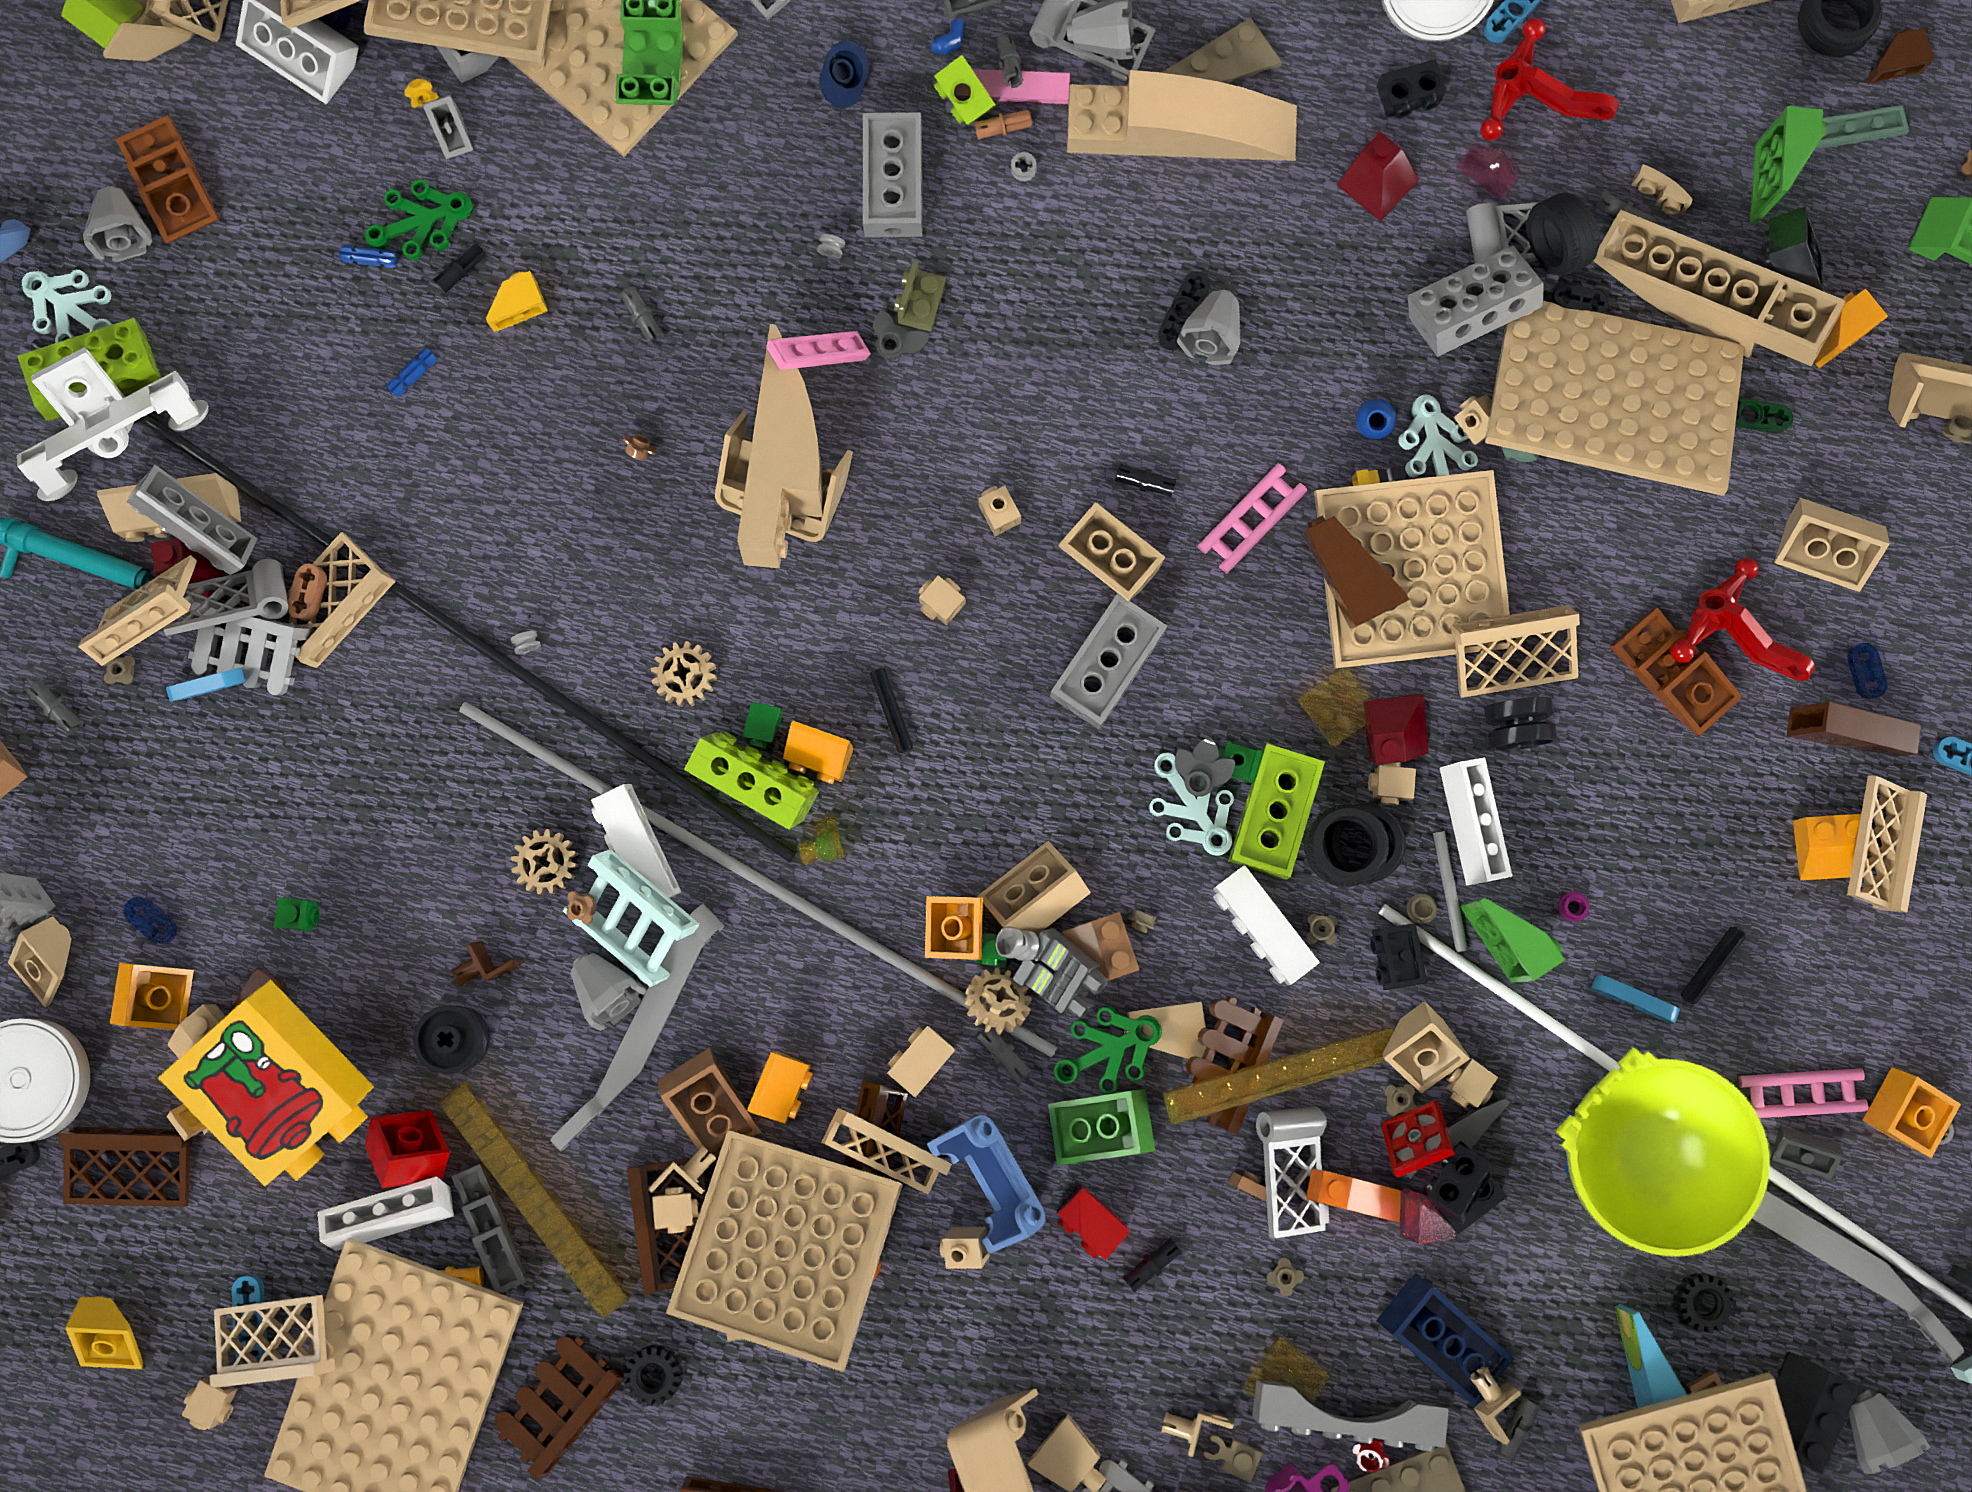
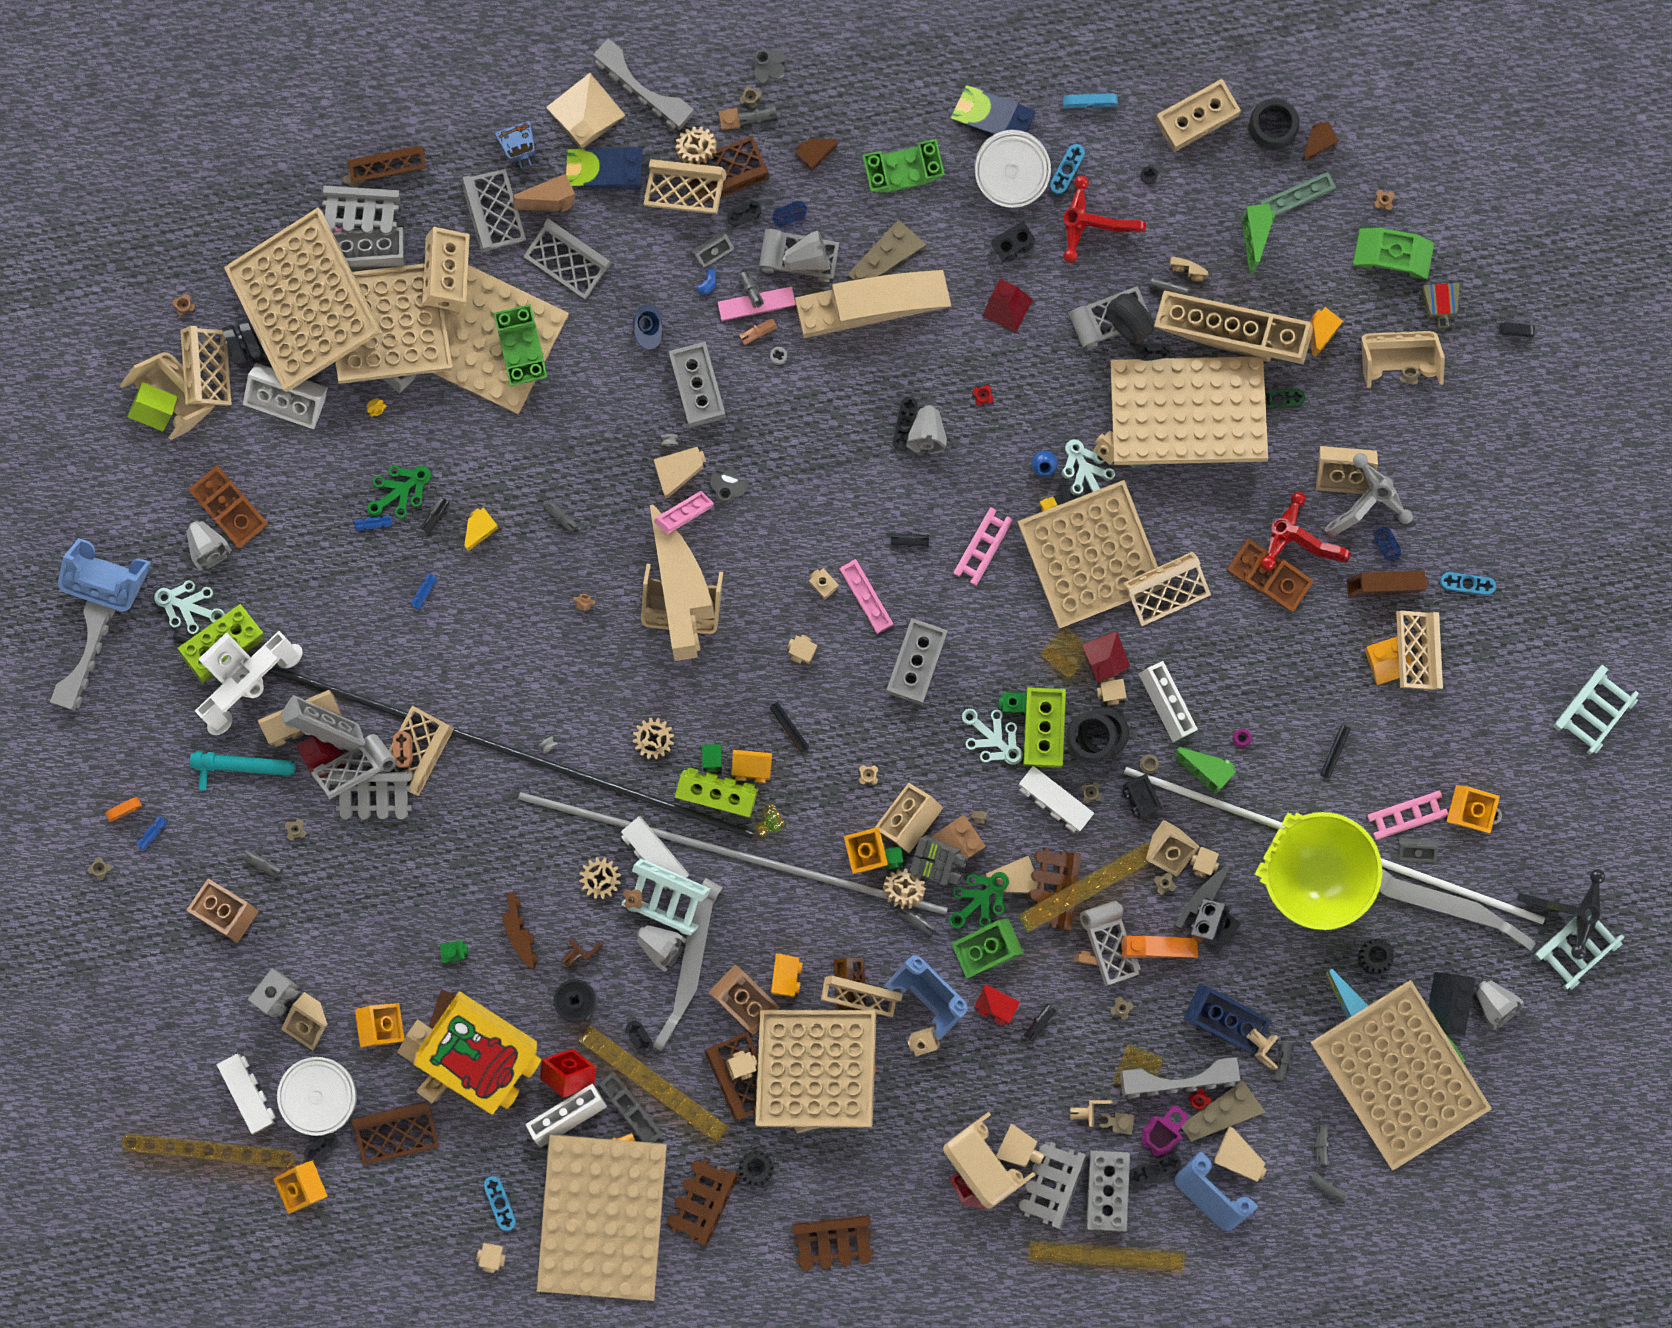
camera: 20 degrees left, 0 degrees up
yellow slope [65,1296,144,1369] -> none
tan fence [78,555,197,666] -> none
clear blue beam [123,897,177,944] -> none
beam [166,668,246,702] -> none
tan fence [210,1295,335,1388] -> none
light grey slope [422,94,473,159] -> none
tan bracket [648,1145,717,1194] -> none
tan brick [887,1026,956,1097] -> none
olive bracket [894,260,947,332] -> none
lime brick [933,55,996,126] -> none
light grey wheel [996,927,1039,961] -> none
tan slope [1058,502,1165,602] -> none
dark grey plate [1175,737,1235,797] -> none
reddish brown slope [1302,515,1410,629] -> none
red piece [1380,1100,1455,1178] -> none
clear pink slope [1399,1188,1458,1244] -> none
light grey brick [1408,246,1543,357] -> none
light grey bar [1433,831,1468,952] -> none
clear pink slope [1455,145,1519,201] -> none
black wheel [1484,697,1558,750] -> none
dark azure beam [1591,974,1680,1024] -> none
slope [1765,207,1824,292] -> none
none -> reddish brown slope [502,892,538,969]
none -> black beam [626,1020,653,1055]
none -> tan slope [654,447,706,499]
none -> bright pink tile [839,559,894,635]
none -> tan plate [859,765,878,785]
none -> red plate [973,385,994,406]
none -> black bush [1141,166,1158,184]
none -> light grey piece [1325,453,1413,537]

